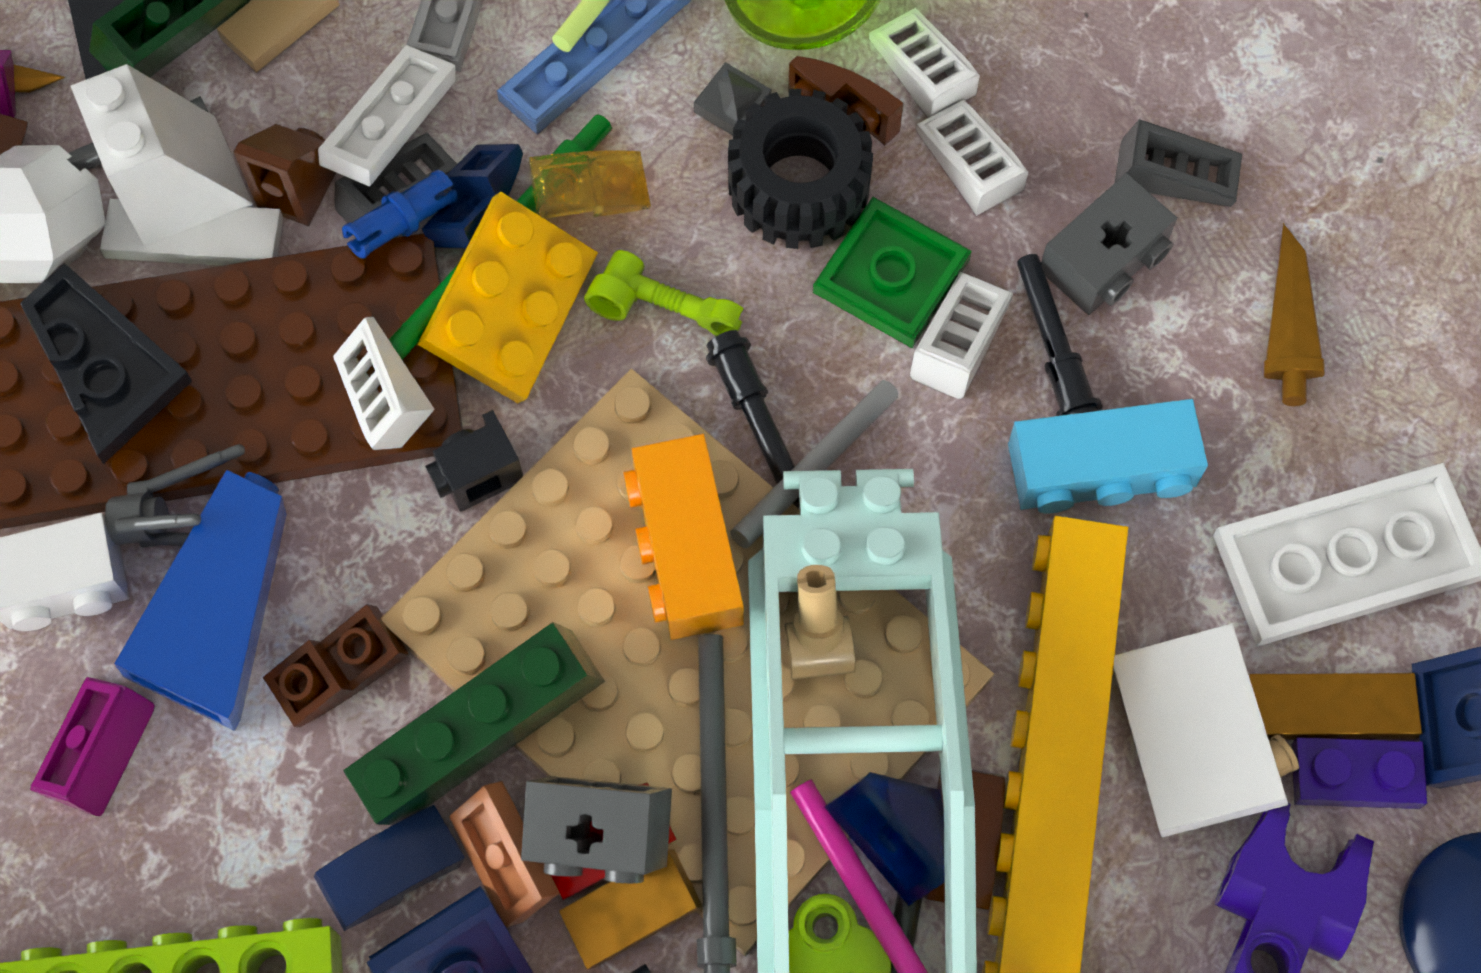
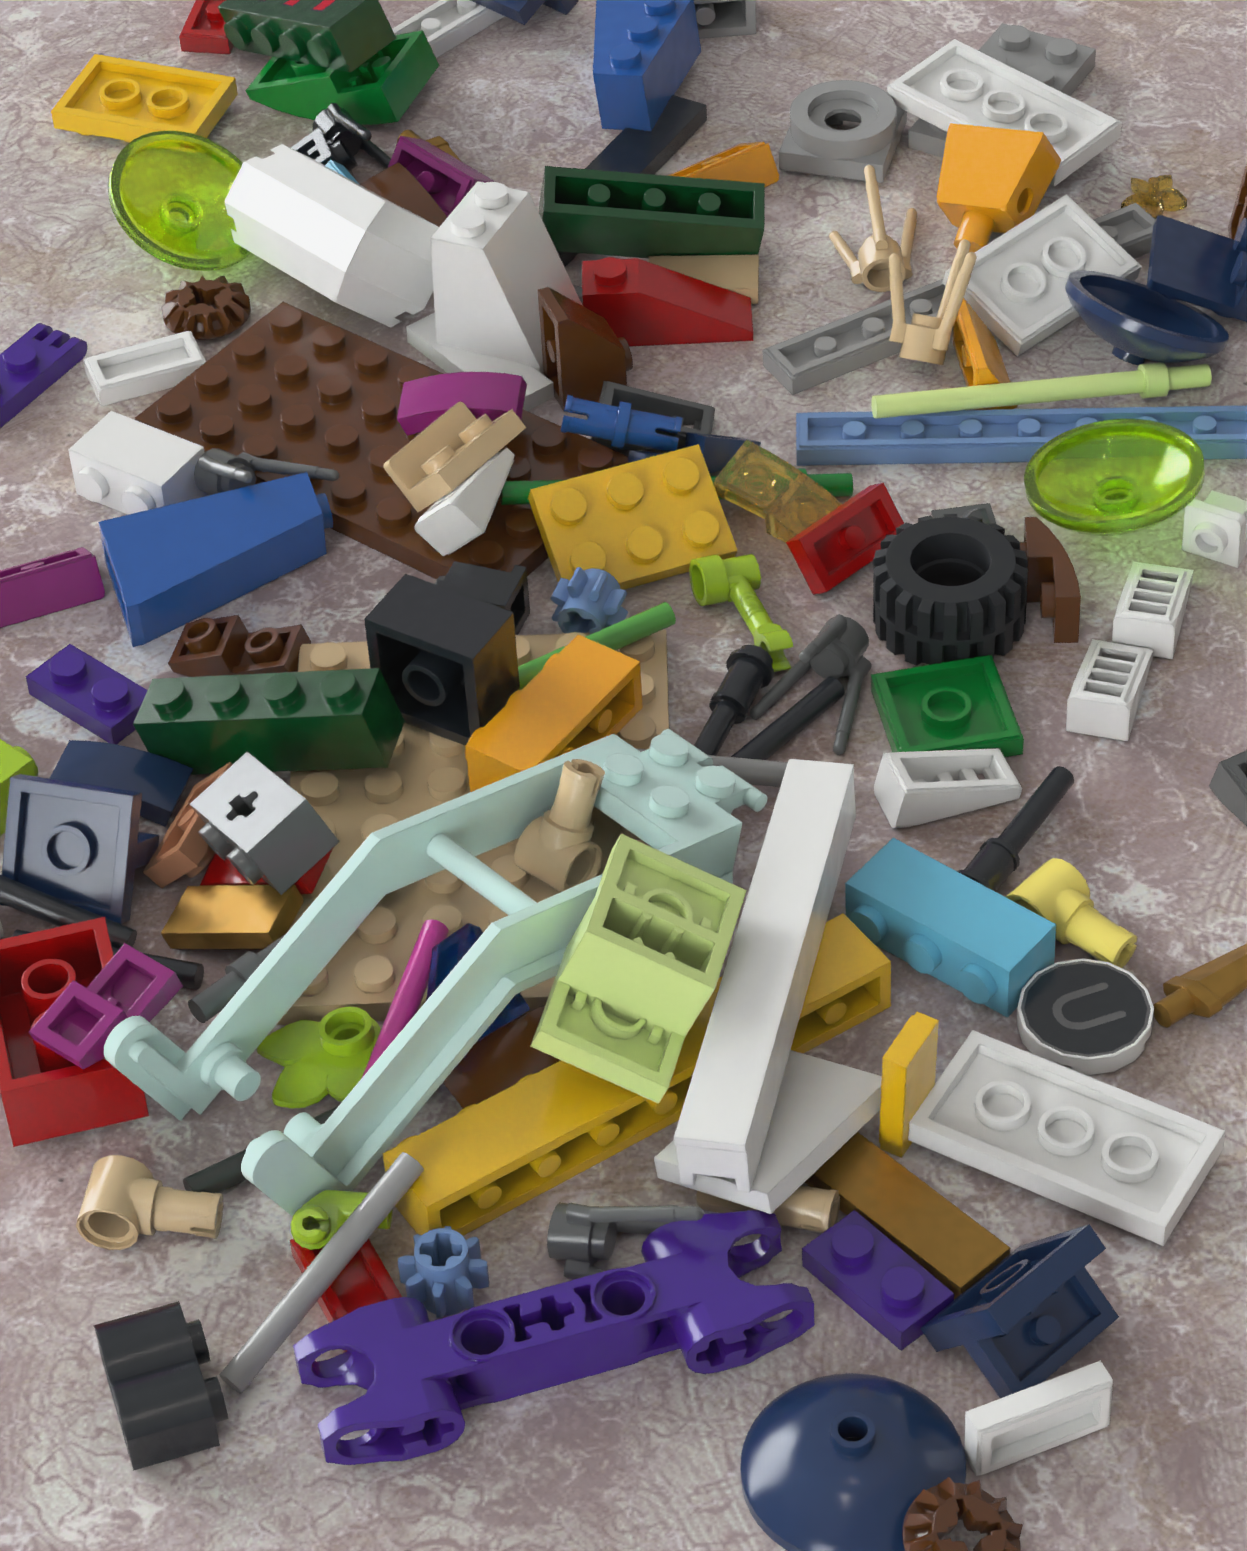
camera: 50 degrees right, 25 degrees down
black wing [20,263,192,464] -> none
white plate [318,45,455,187] -> none
dark grey brick [1041,173,1178,315] -> none
none -> dark purple plate [26,644,147,745]
none -> black brick [364,574,520,745]
none -> tan bracket [384,402,526,512]
none -> magenta slope [397,372,527,436]
none -> bright green bar [518,602,676,690]
none -> yellowish green bracket [530,834,747,1104]
none -> dark grey plant [547,1202,704,1279]
none -> medium blue gear [550,567,628,635]
none -> red slope [582,257,753,347]
none -> white tile [674,759,856,1192]
none -> black bar [731,677,845,760]
none -> dark grey plant [750,614,872,755]
none -> red plate [786,483,904,595]
none -> yellow tile [879,1012,939,1158]
none -> light yellow pin [1006,858,1137,968]
none -> black tile [1017,958,1154,1076]

